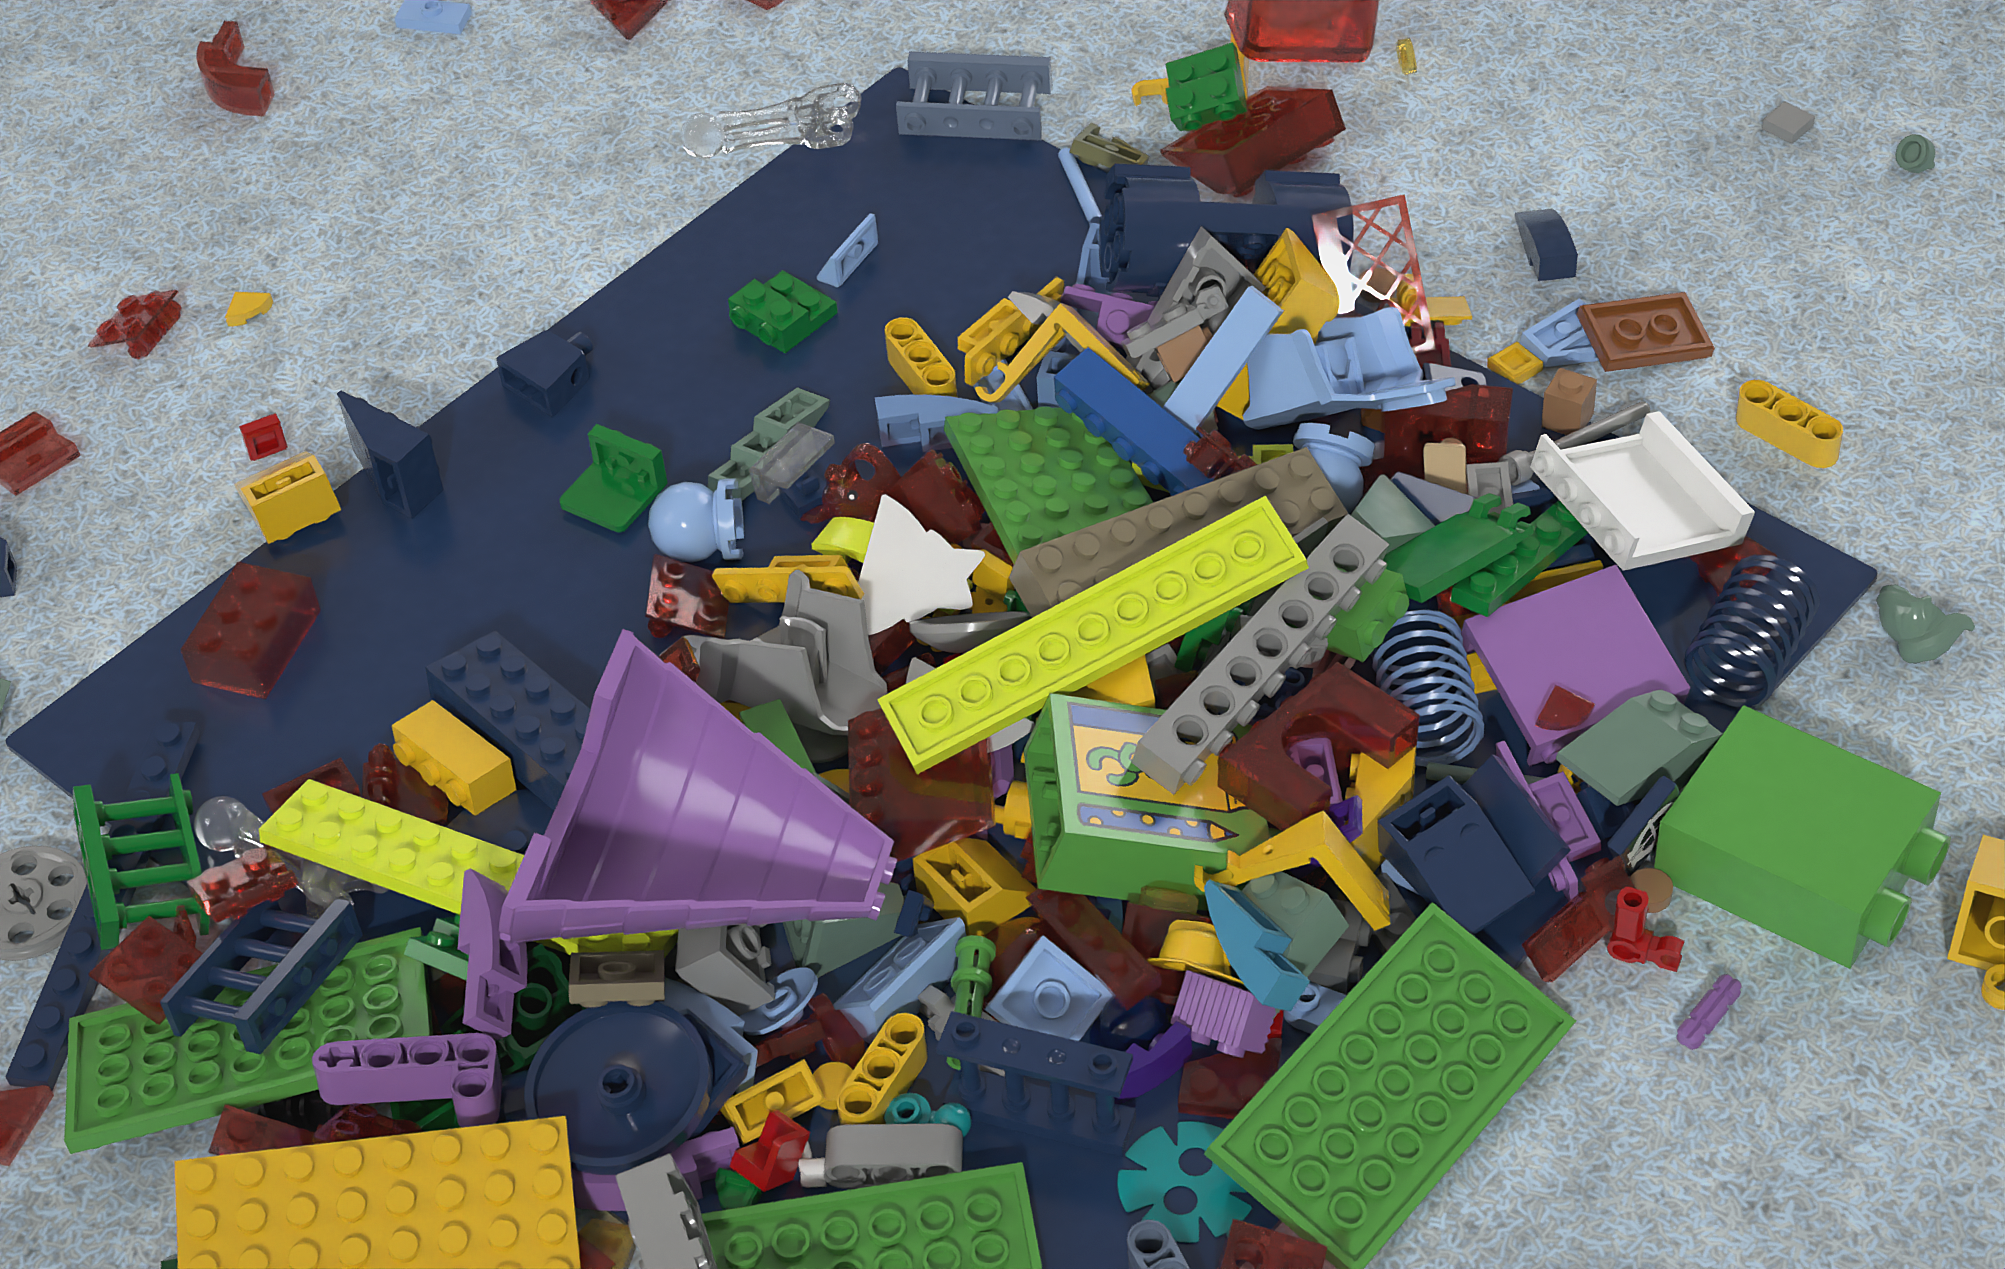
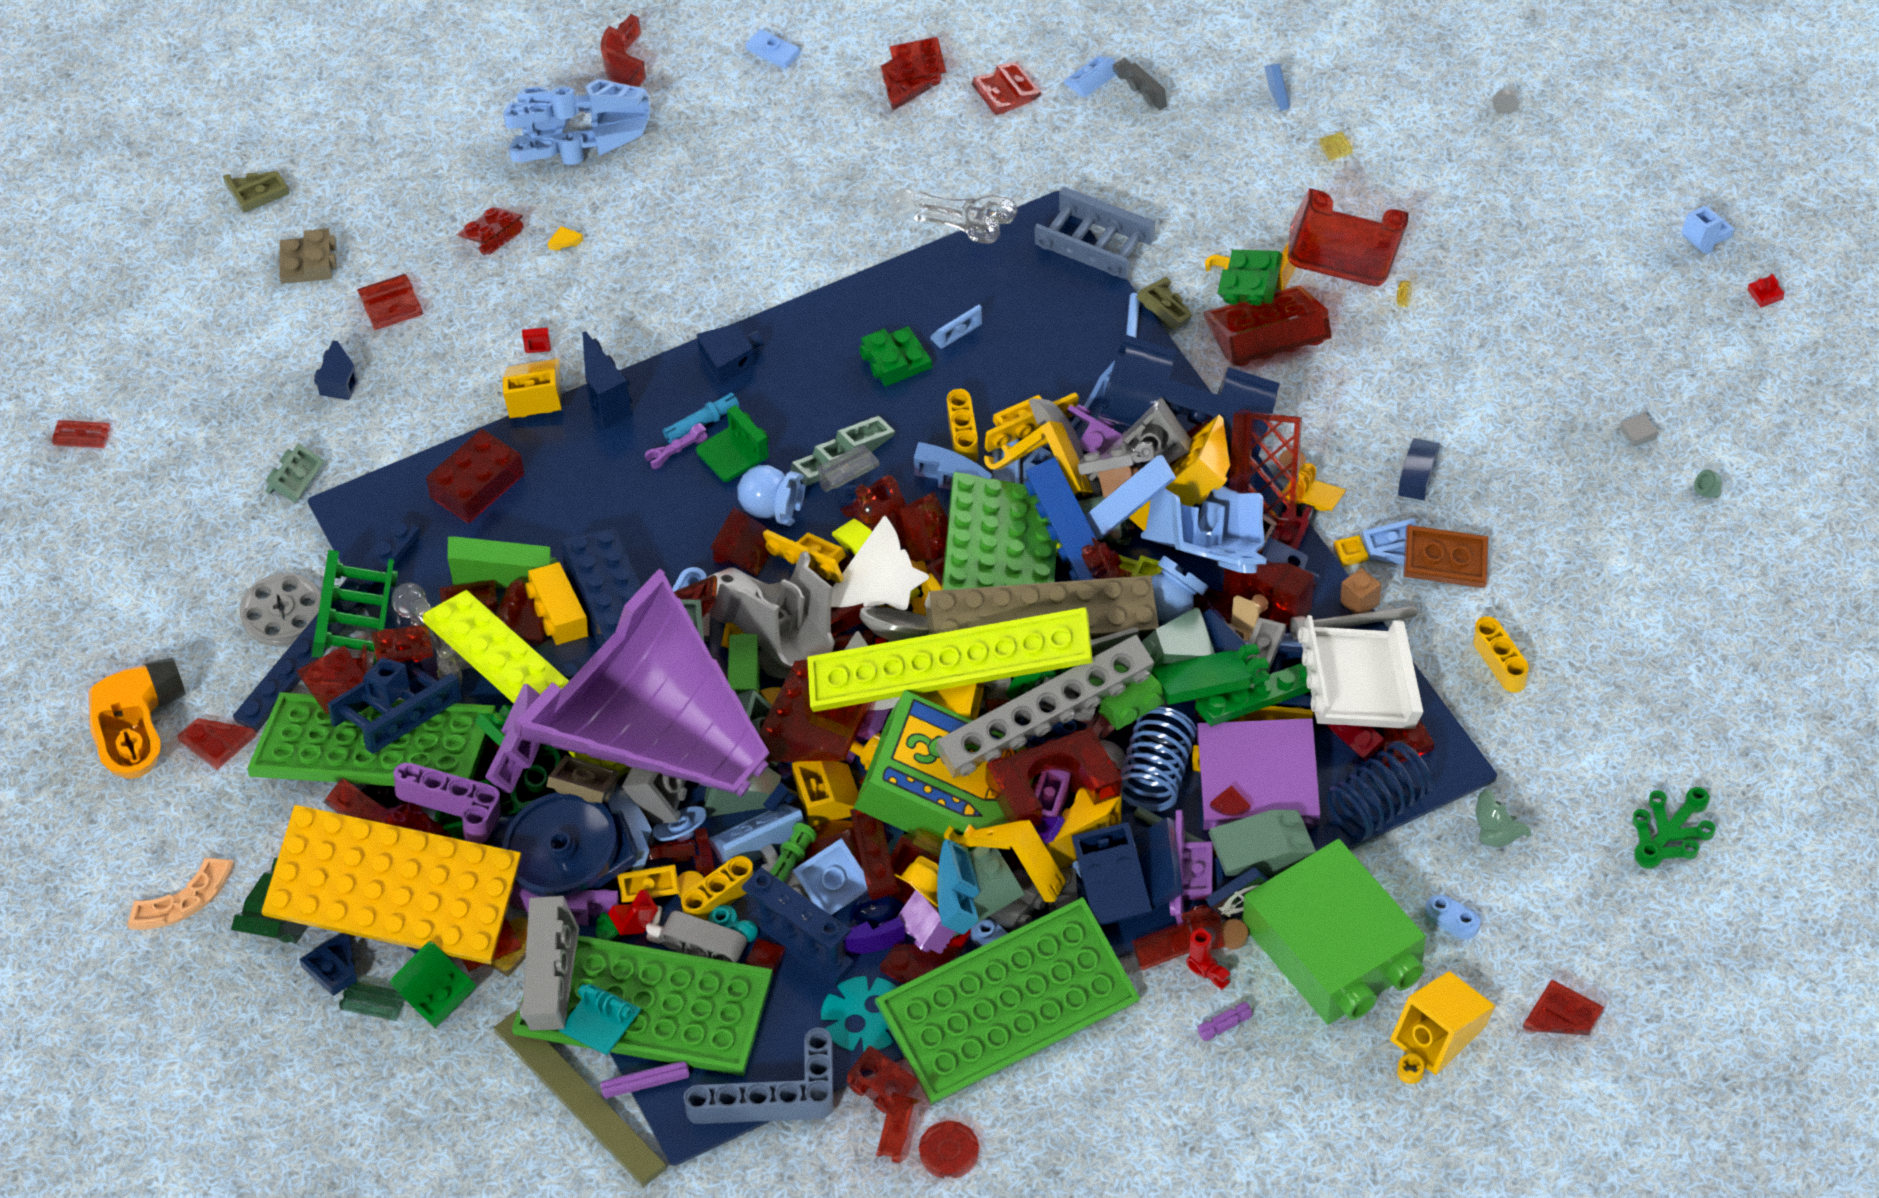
camera: 20 degrees right, 5 degrees up
none -> dark blue brick [363,657,410,706]
none -> bright green slope [448,536,557,592]
none -> light blue piece [503,79,650,165]
none -> medium lavender piece [645,423,708,469]
none -> dark azure pin [662,392,739,444]
none -> clear red plate [746,938,785,976]
none -> dark red hinge [1326,724,1386,762]
none -> light blue plate [1425,895,1480,939]

